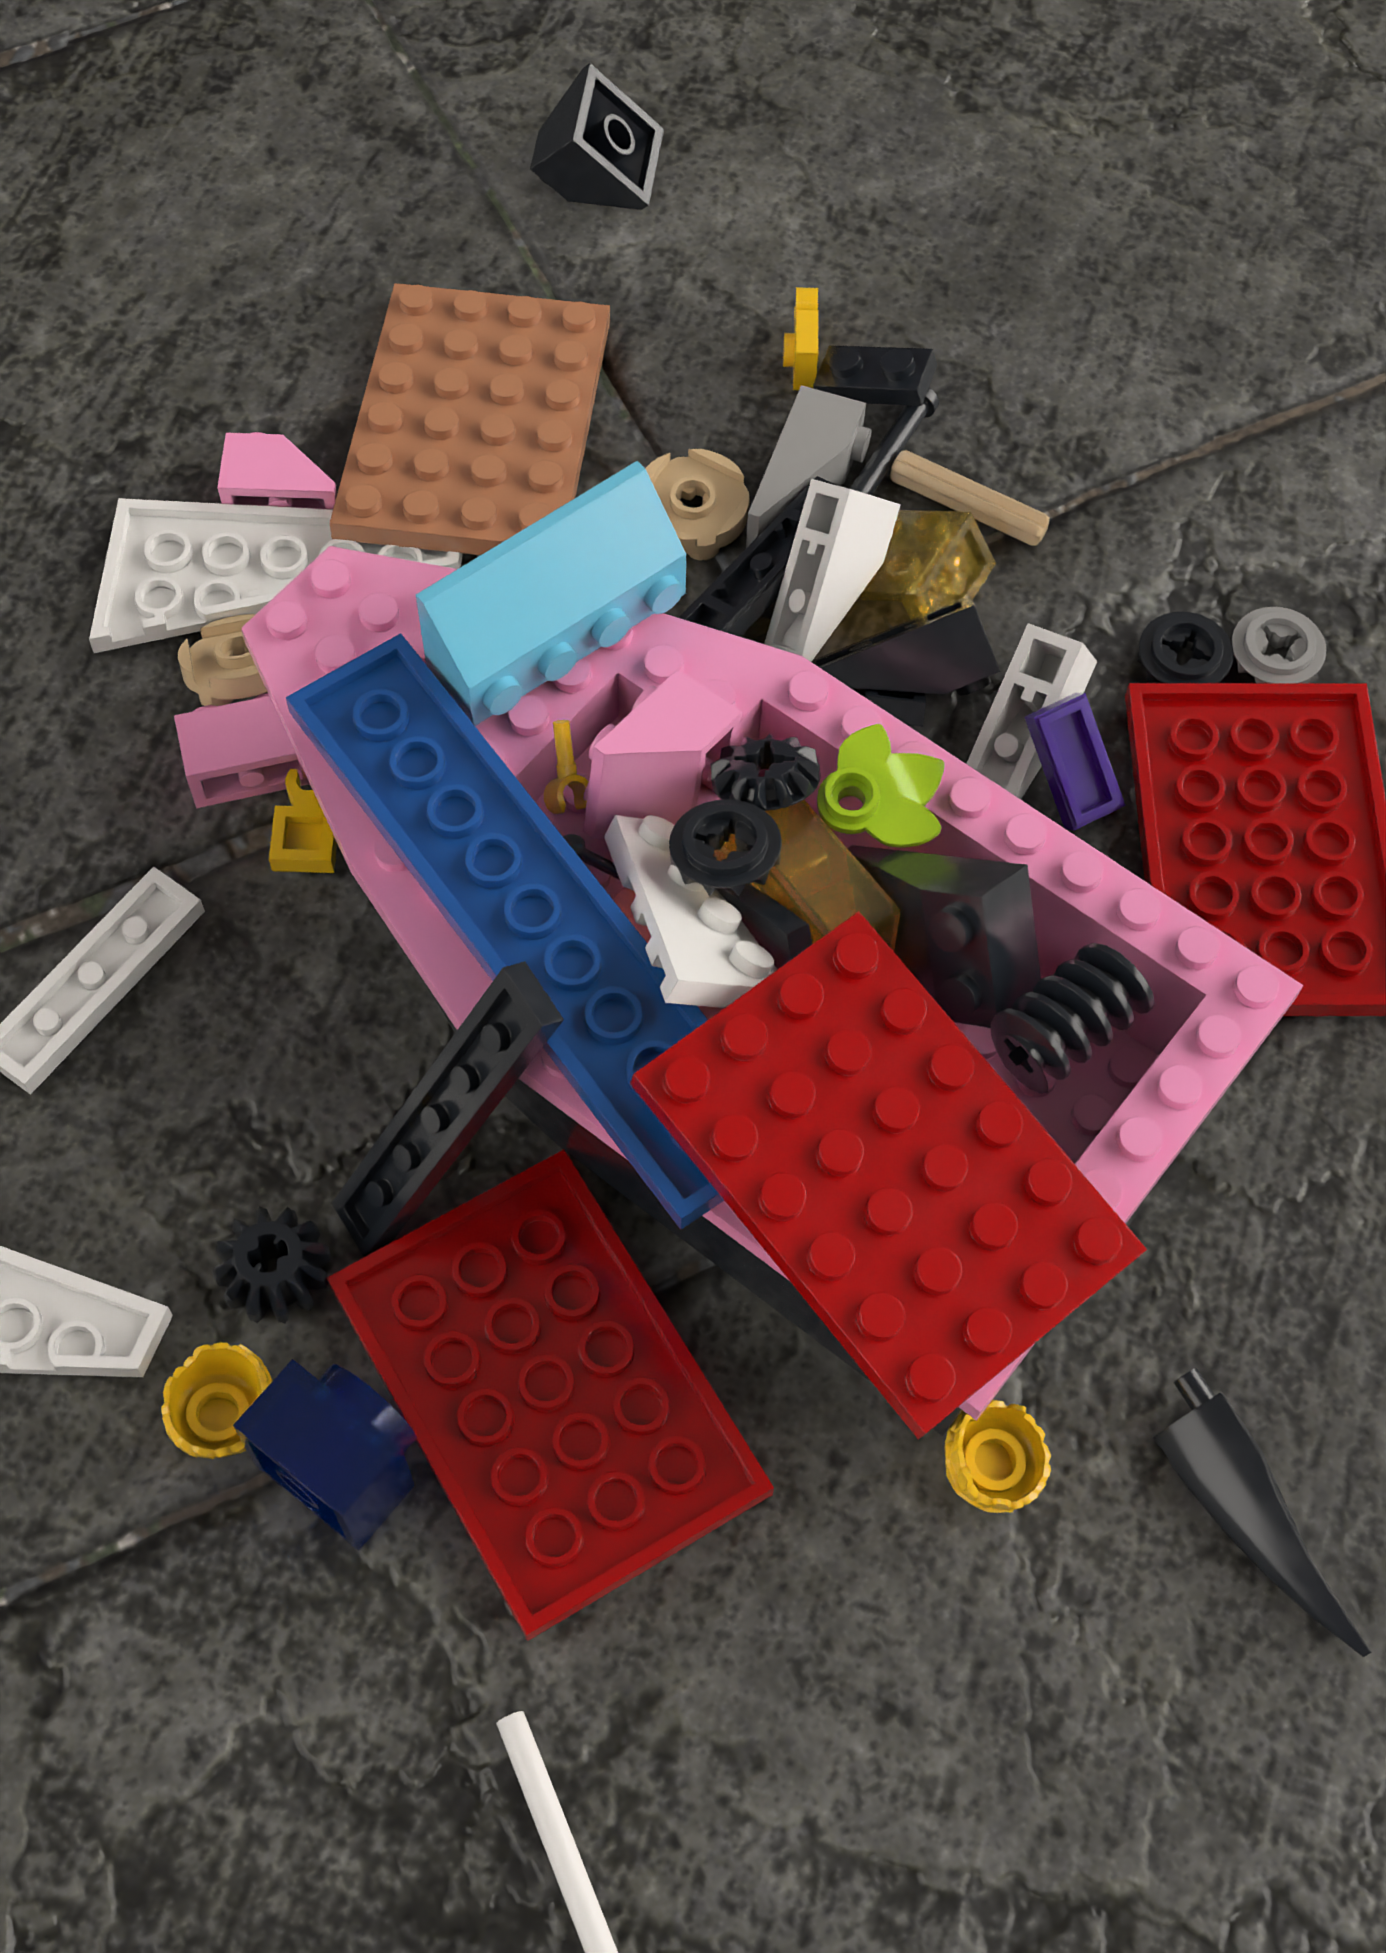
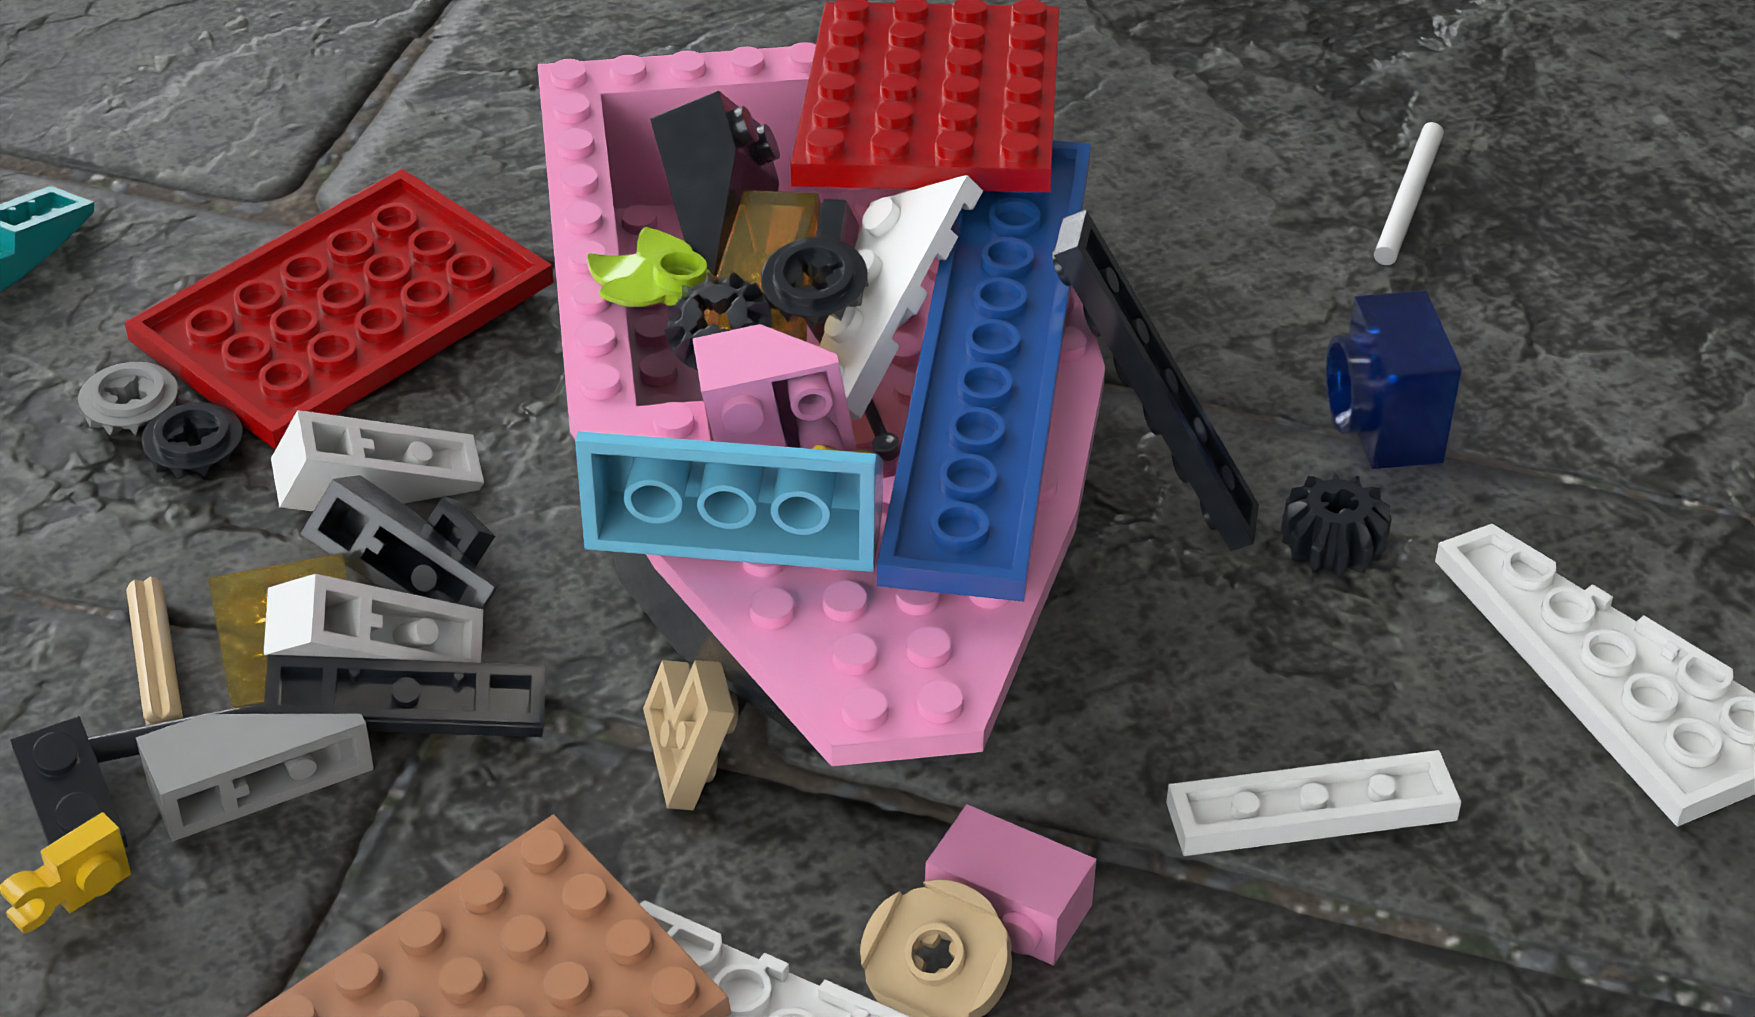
camera: 135 degrees left, 20 degrees down
yellow hair [161,1342,276,1459] -> none
yellow plate [269,769,337,873] -> none
red plate [327,1149,774,1641] -> none
tan plate [645,449,750,560] -> none
black piece [991,943,1155,1093] -> none
dark purple tile [1024,693,1126,830] -> none

